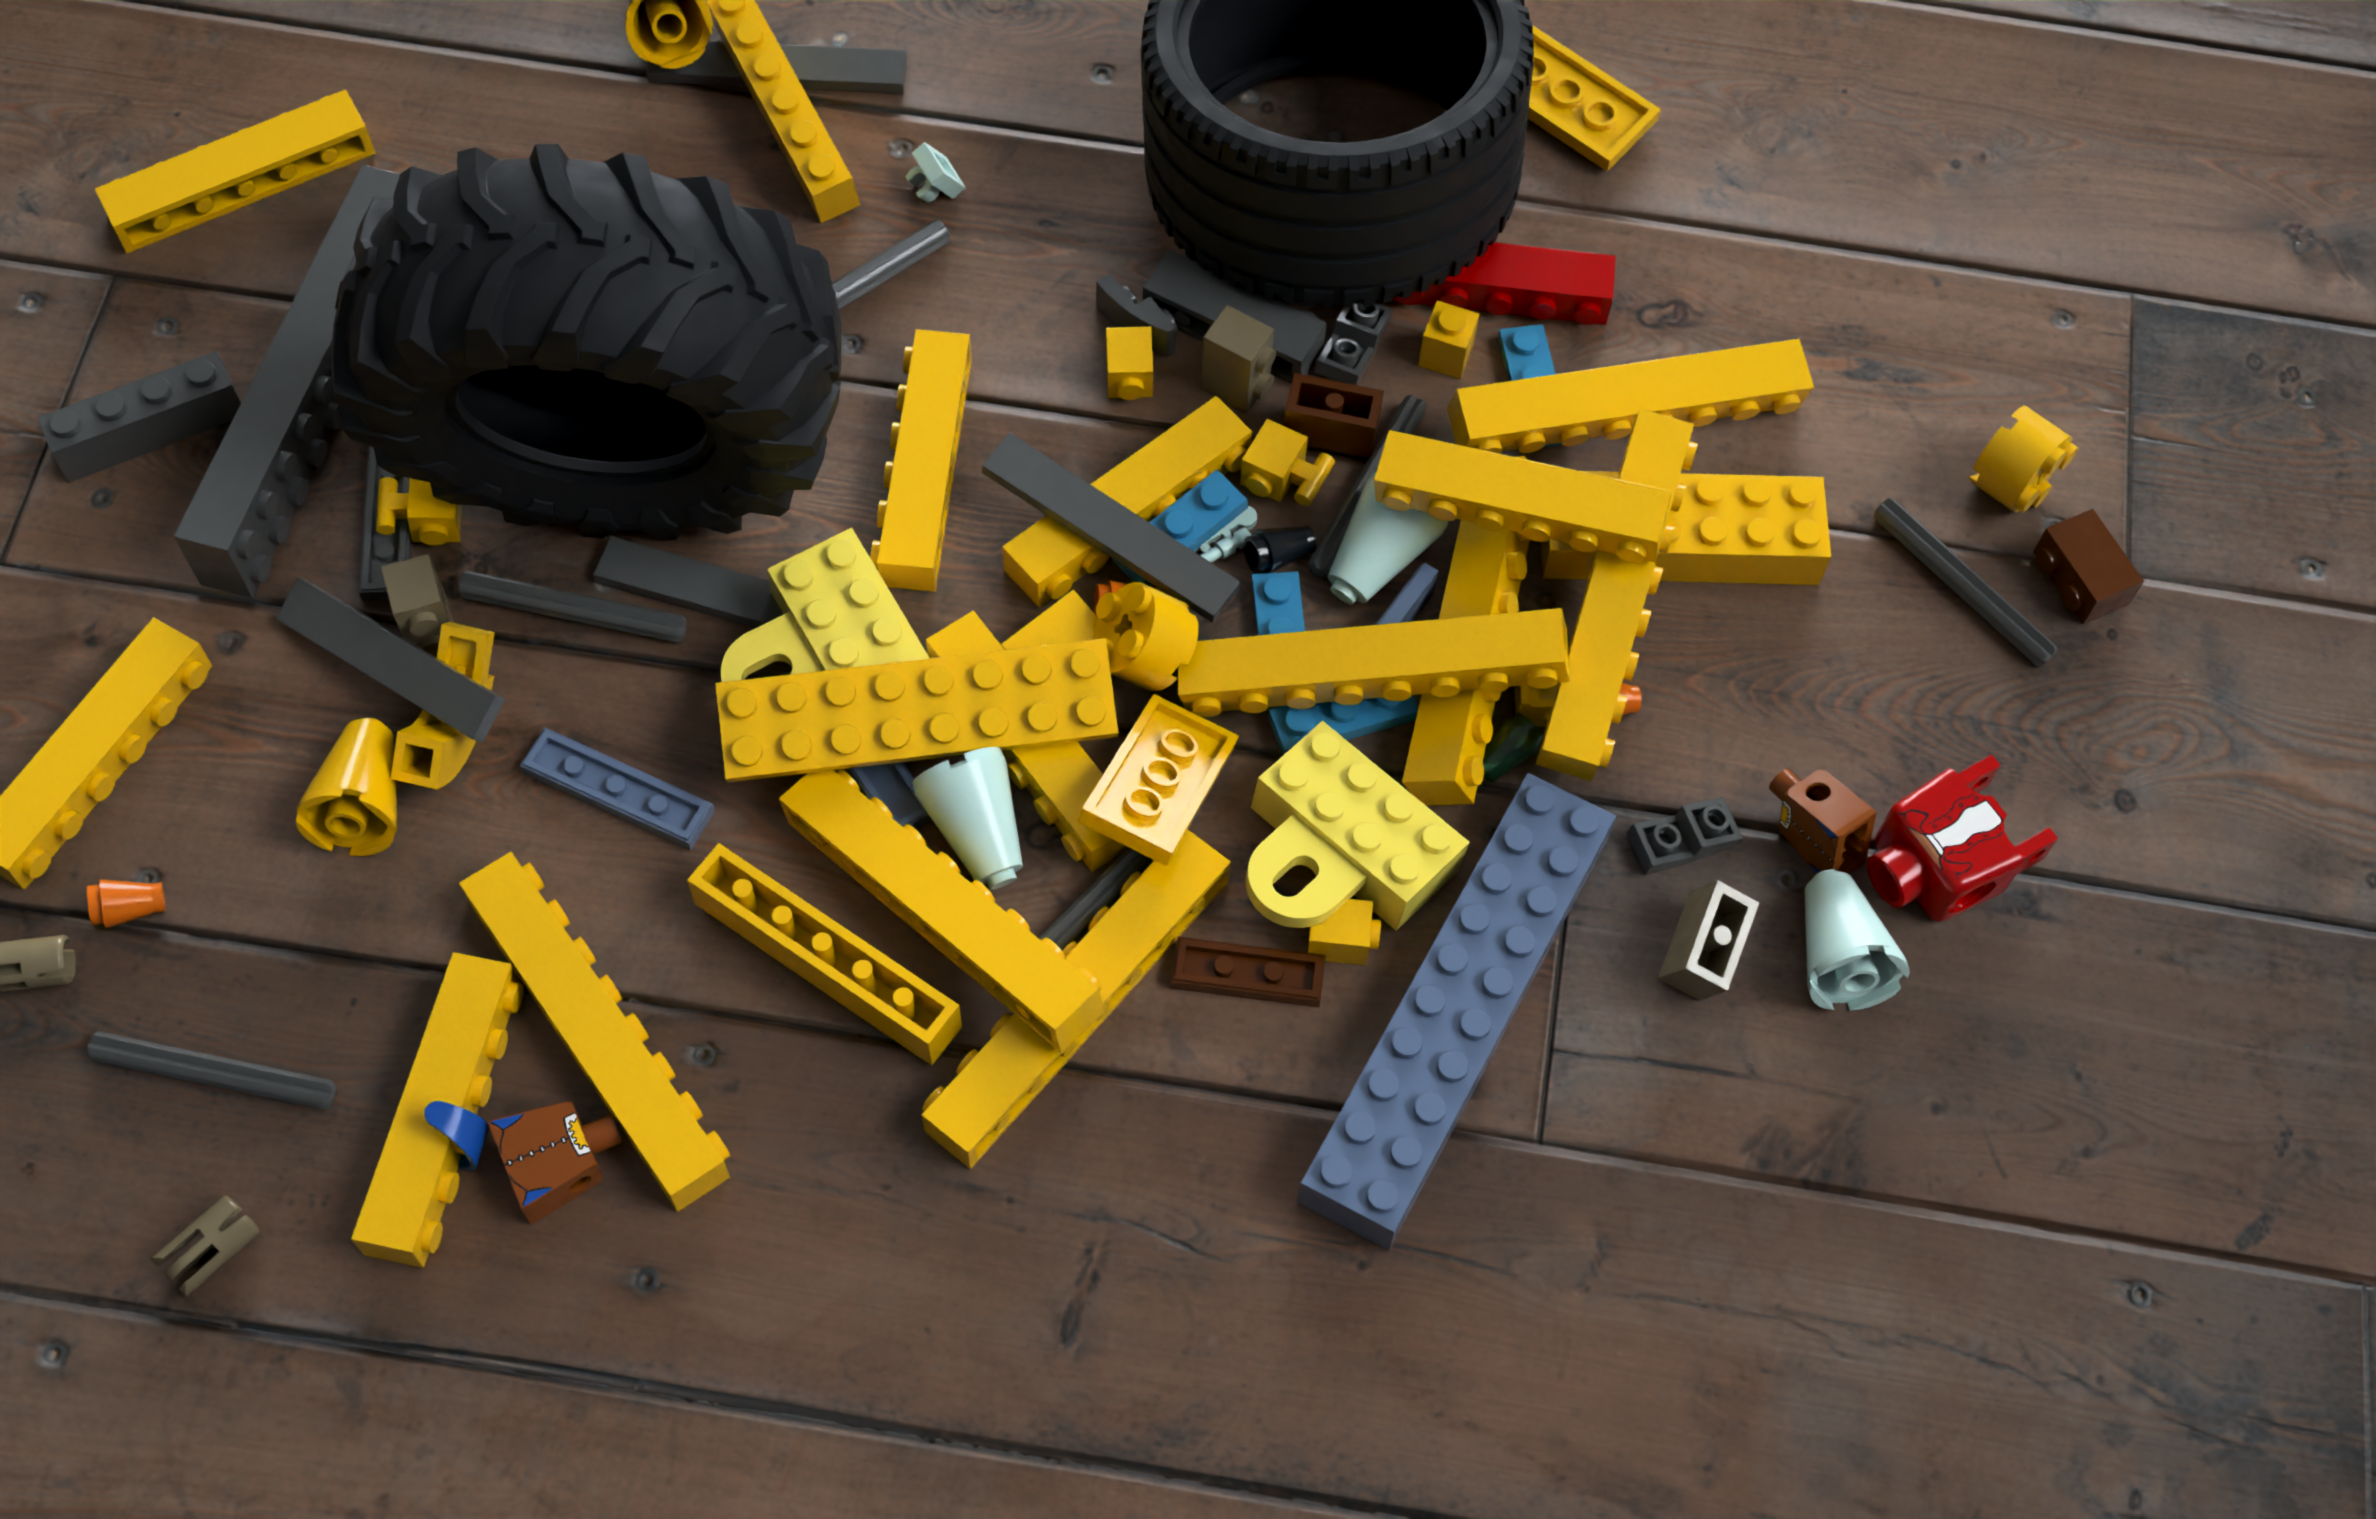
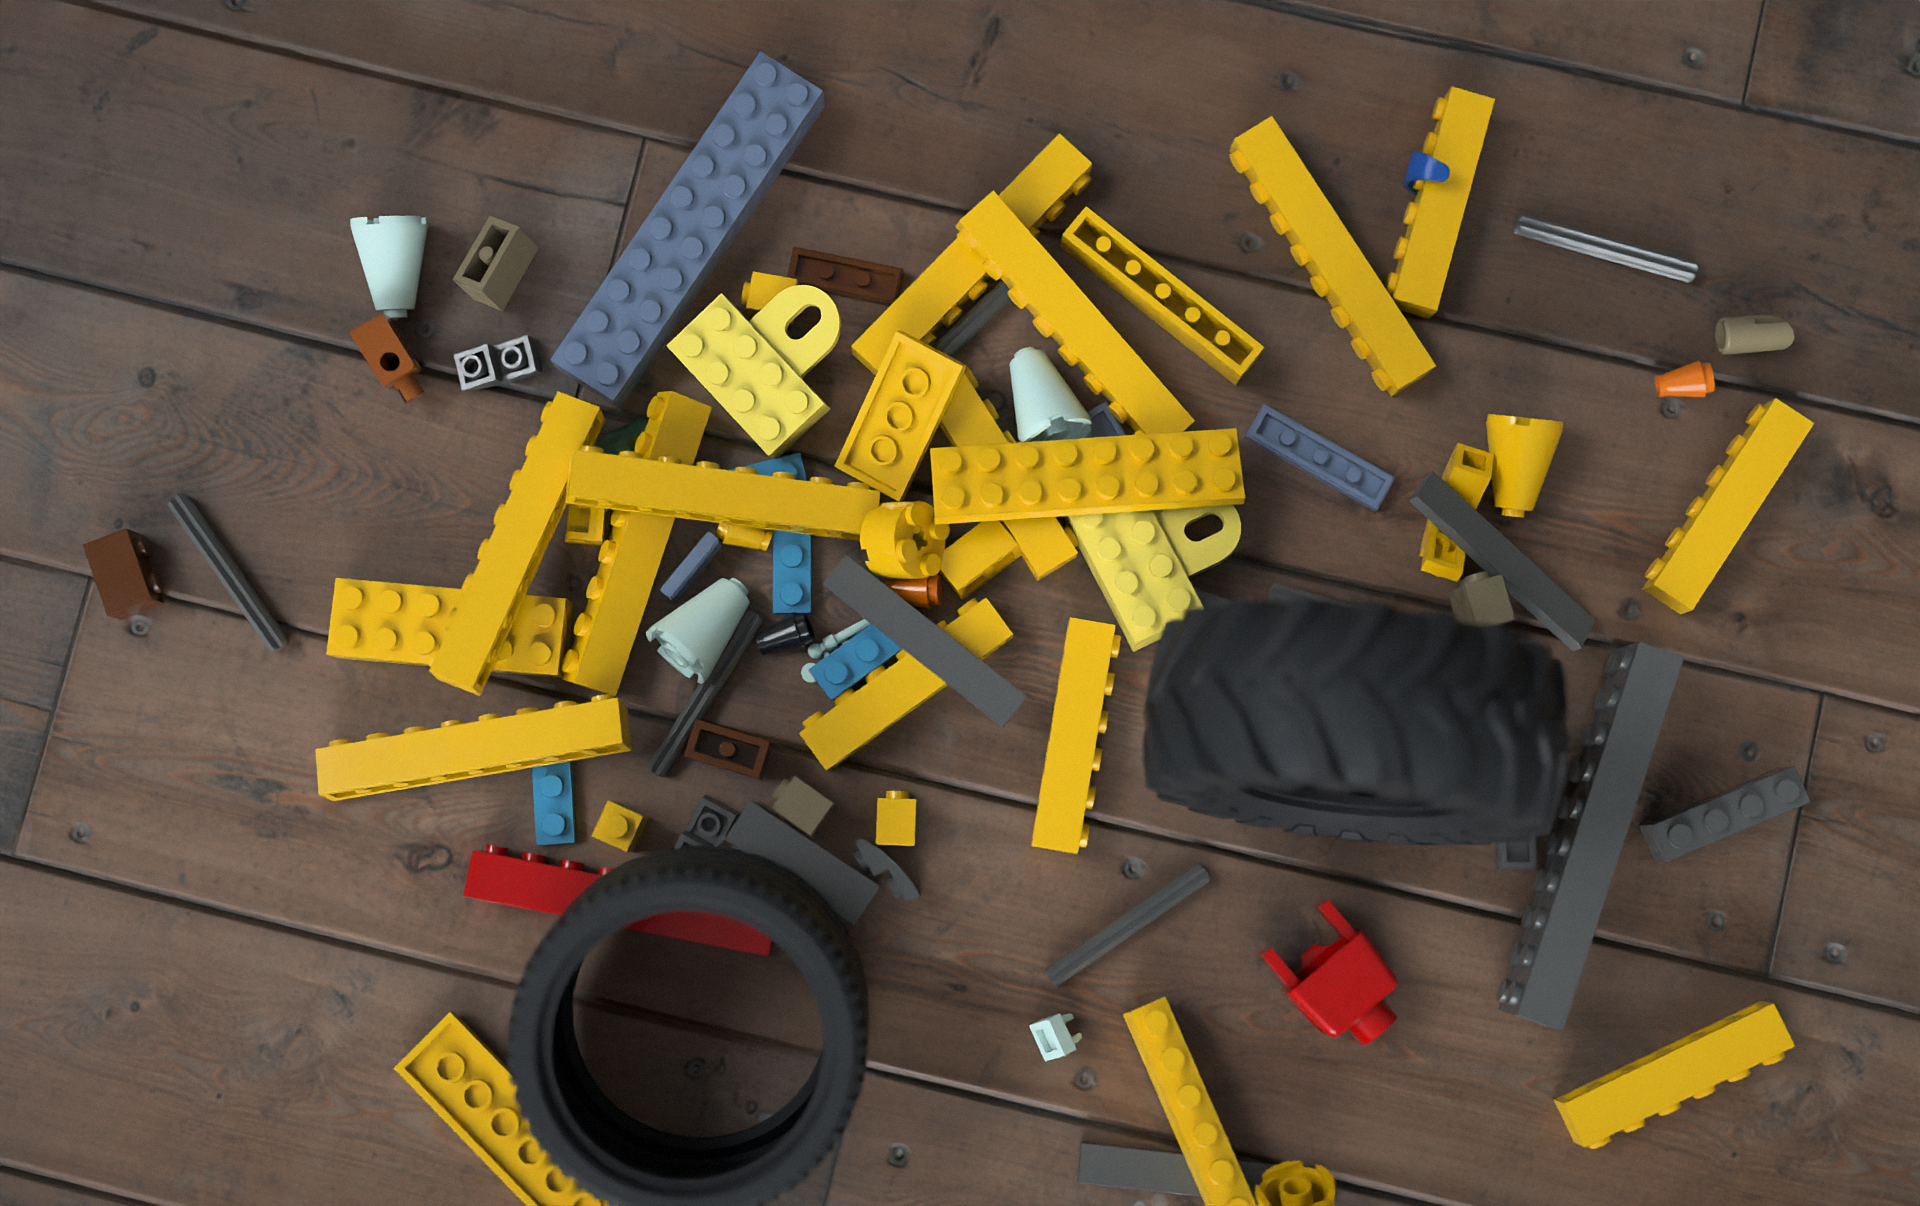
camera: 175 degrees left, 20 degrees up
dark tan arm [151,1195,260,1297] -> none
dark orange torso [488,1102,623,1225] -> none
yellow brick [1240,419,1335,506] -> none
yellow brick [1374,430,1671,563] -> none
red piece [1866,754,2058,922] -> none
yellow brick [1969,406,2079,513] -> none

